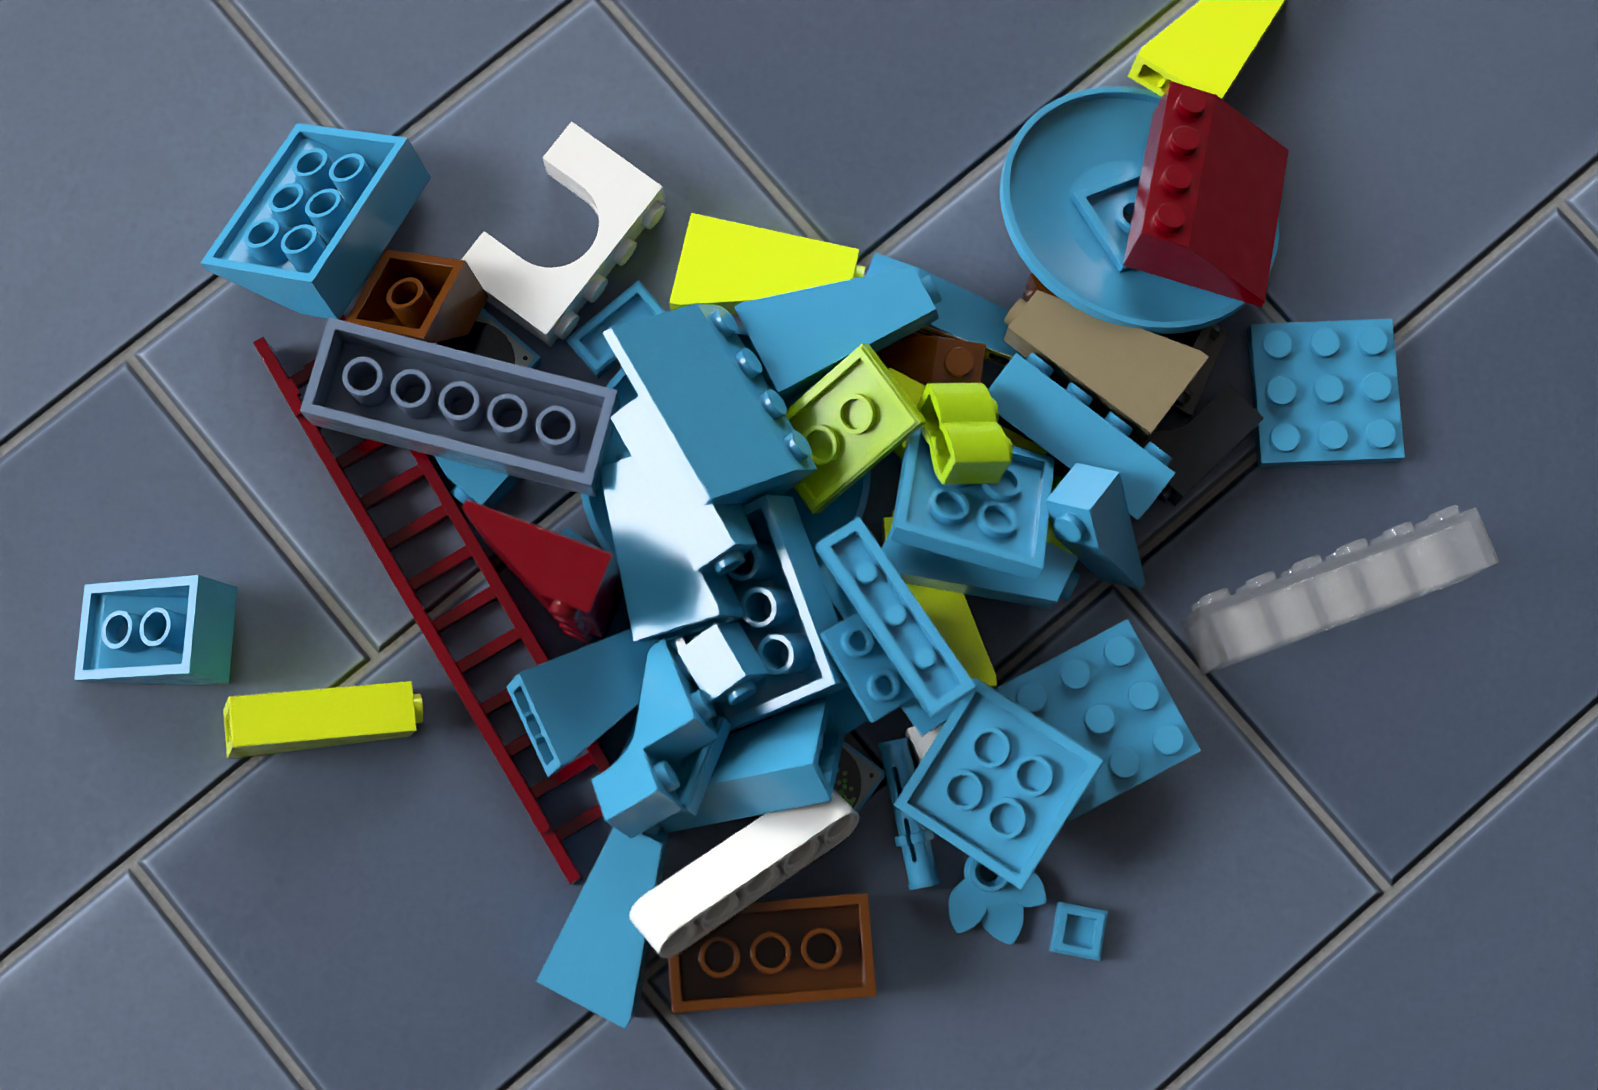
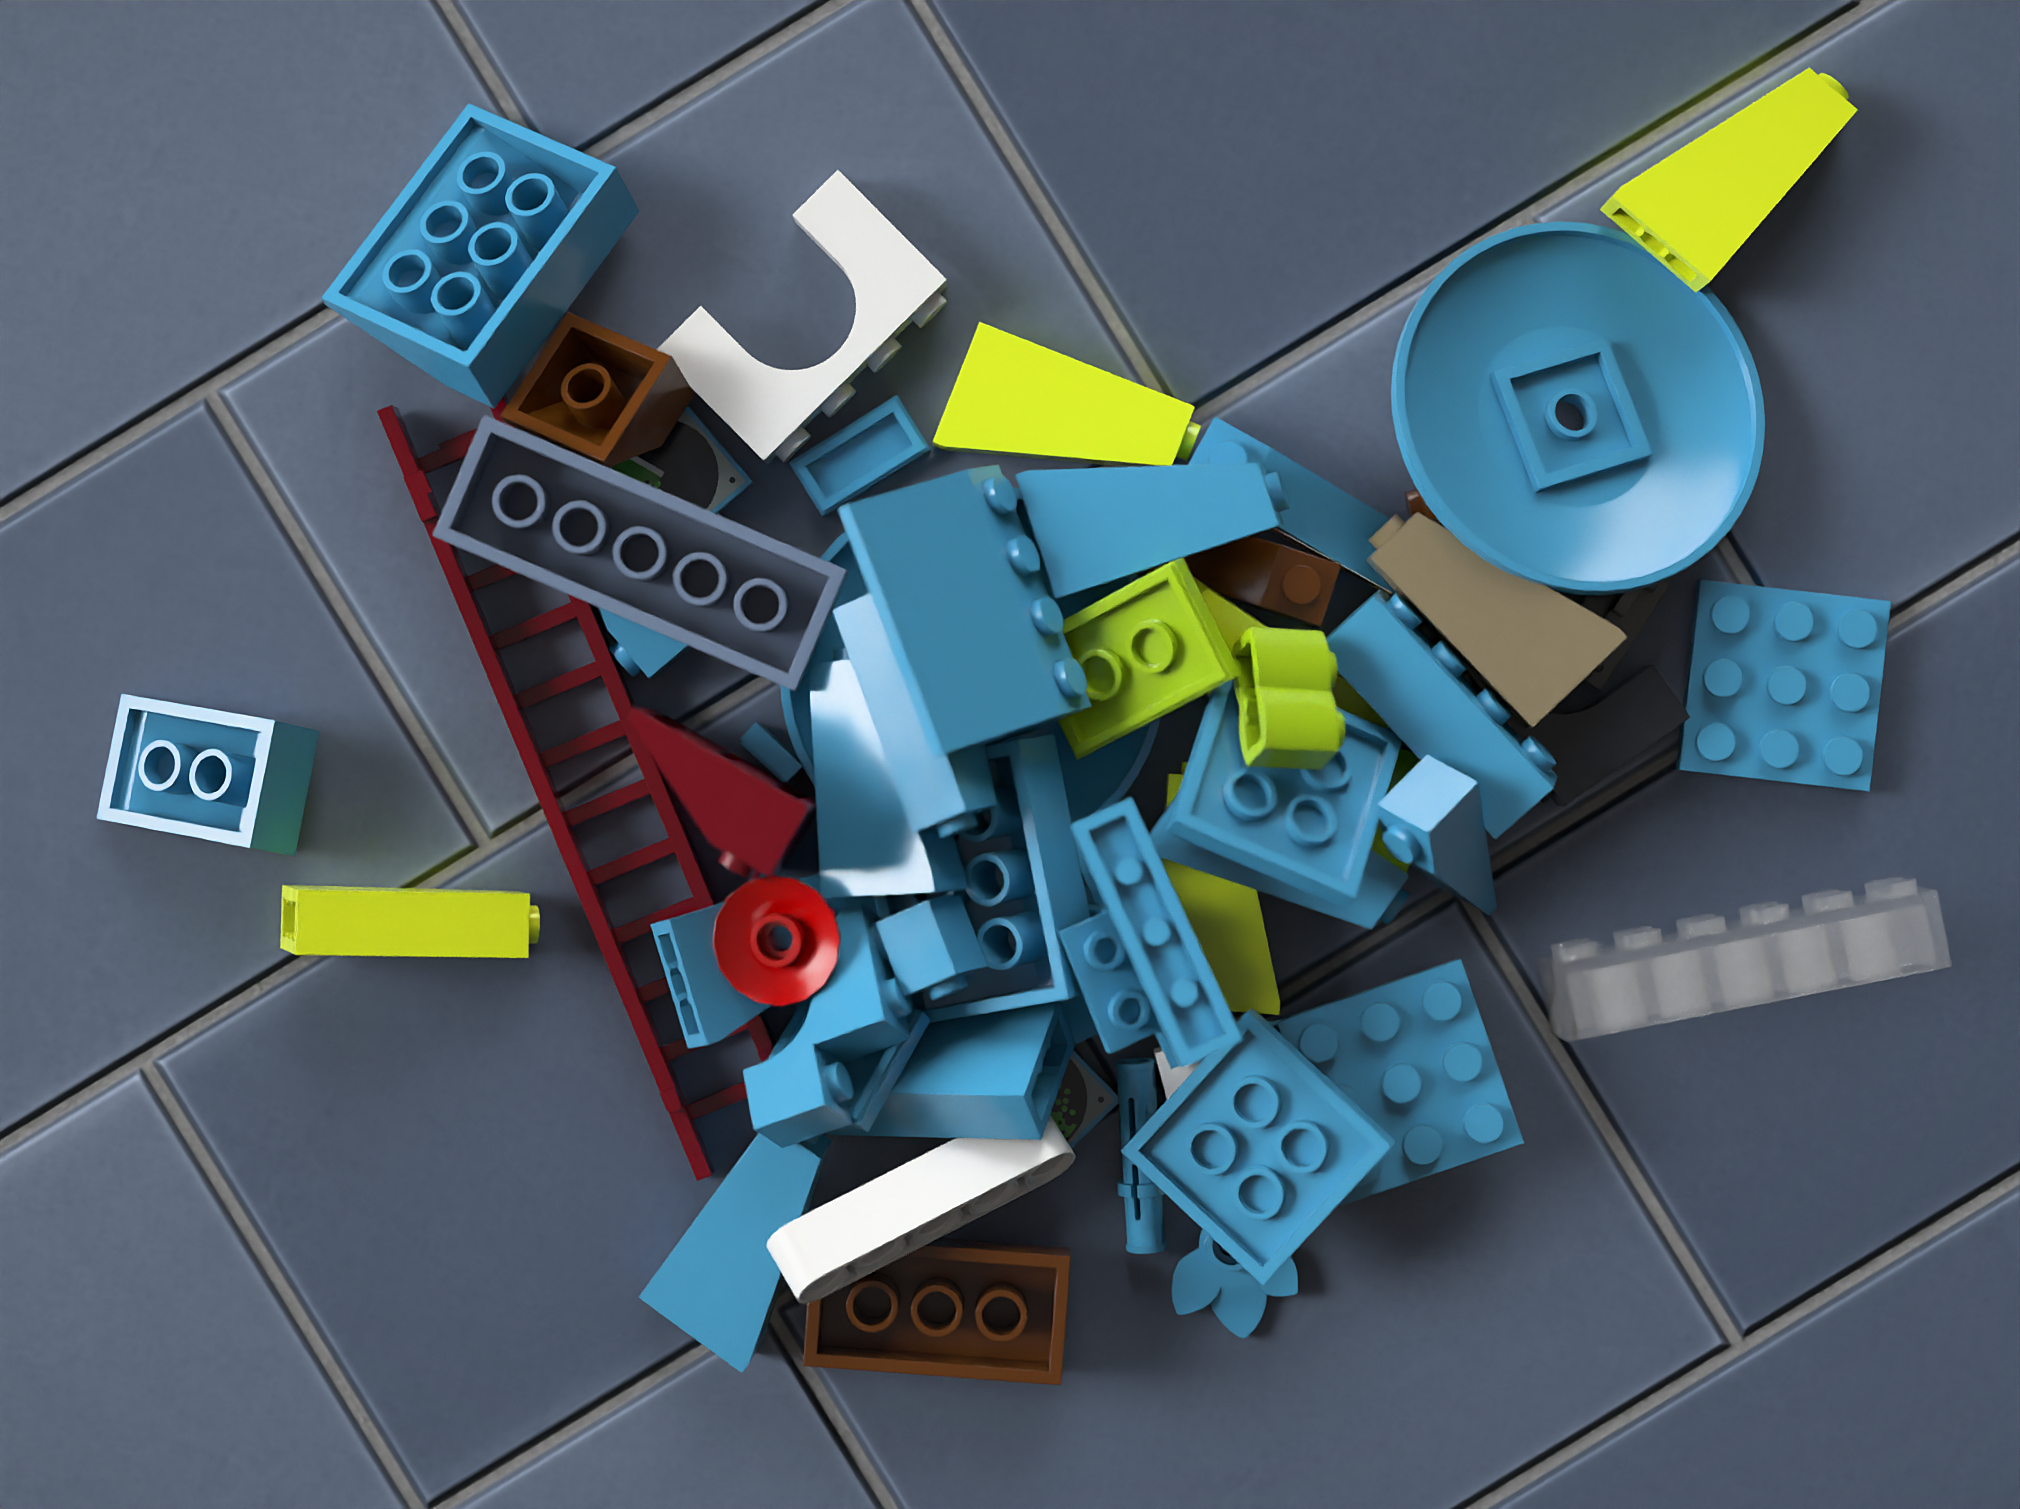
camera: 15 degrees right, 10 degrees up
dark azure tile [1049,902,1108,961] -> none
dark red slope [1123,81,1289,307] -> none
none -> red dish [713,875,841,1006]

